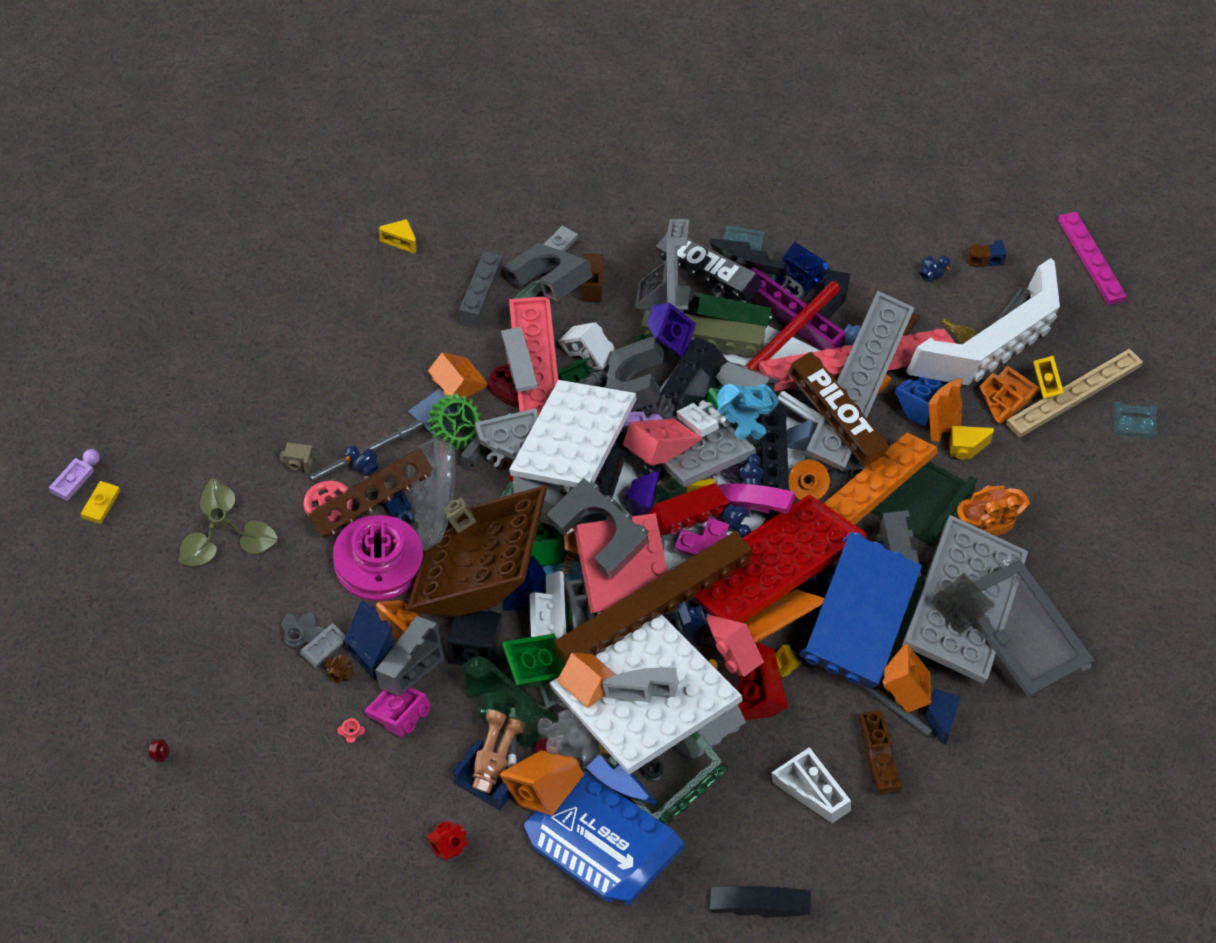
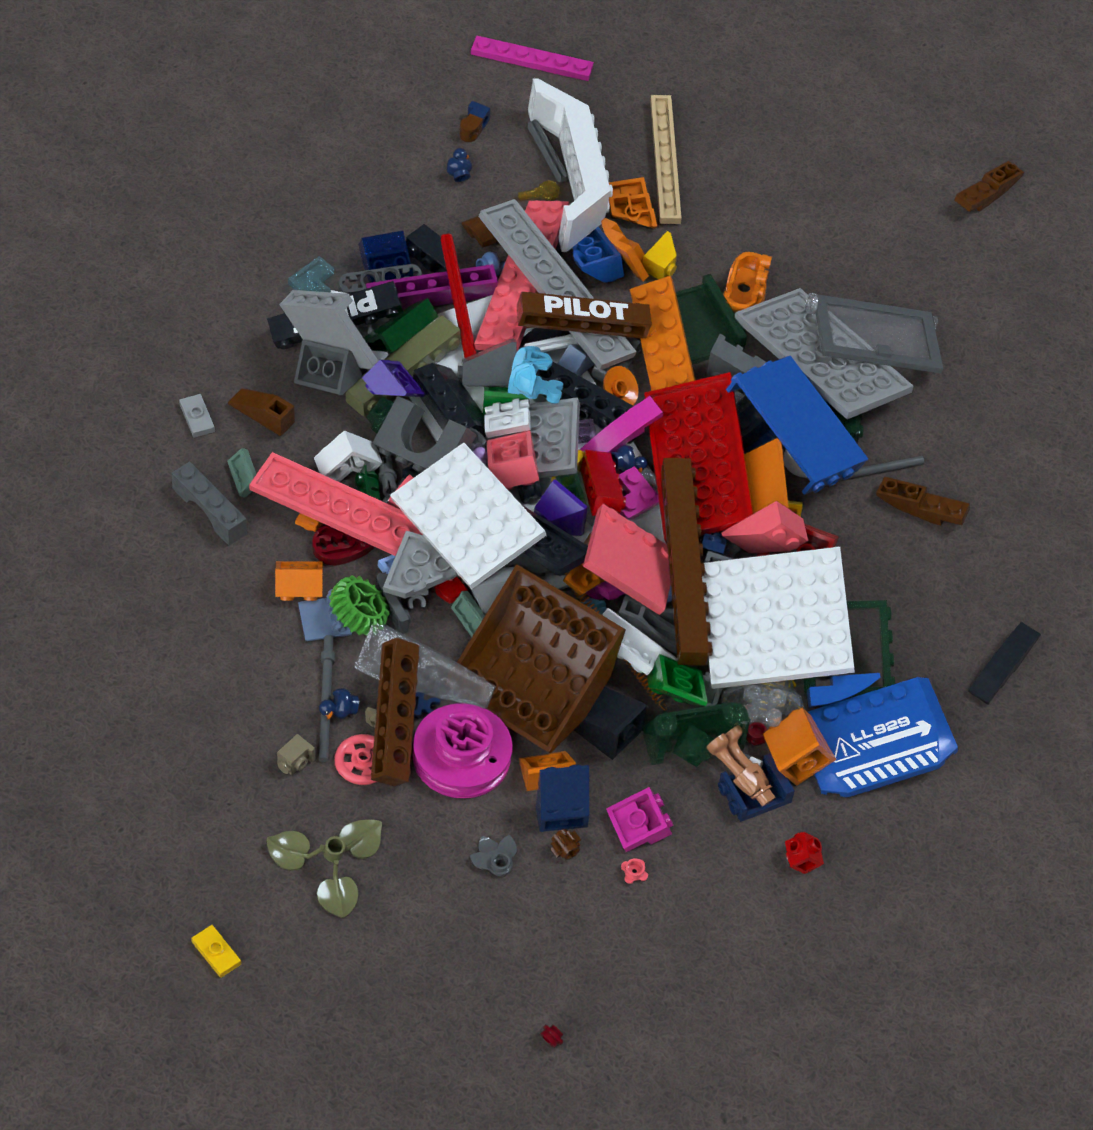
camera: 60 degrees left, 0 degrees up
lavender plate [49,449,100,501] -> none
light grey plate [300,623,346,669] -> none
dark grey wedge [375,616,445,696] -> none
yellow slope [379,219,416,254] -> none
dark tan brick [444,497,477,533] -> none
light grey slope [501,327,538,392] -> none
dark grey arch [503,243,593,301] -> none
dark grey arch [546,478,649,580] -> none
orange slope [558,653,617,708] -> none
light grey slope [602,667,679,702] -> none
black slope [709,238,787,276] -> none
dark blue animal [739,453,765,485] -> none
white wedge [772,747,851,823] -> none
orange slope [883,644,931,713] -> none
dark blue slope [924,689,960,745] -> none
clear smoke hinge [931,573,994,635] -> none
yellow slope [1033,356,1064,399] -> none
clear light blue plate [1113,402,1157,439] -> none

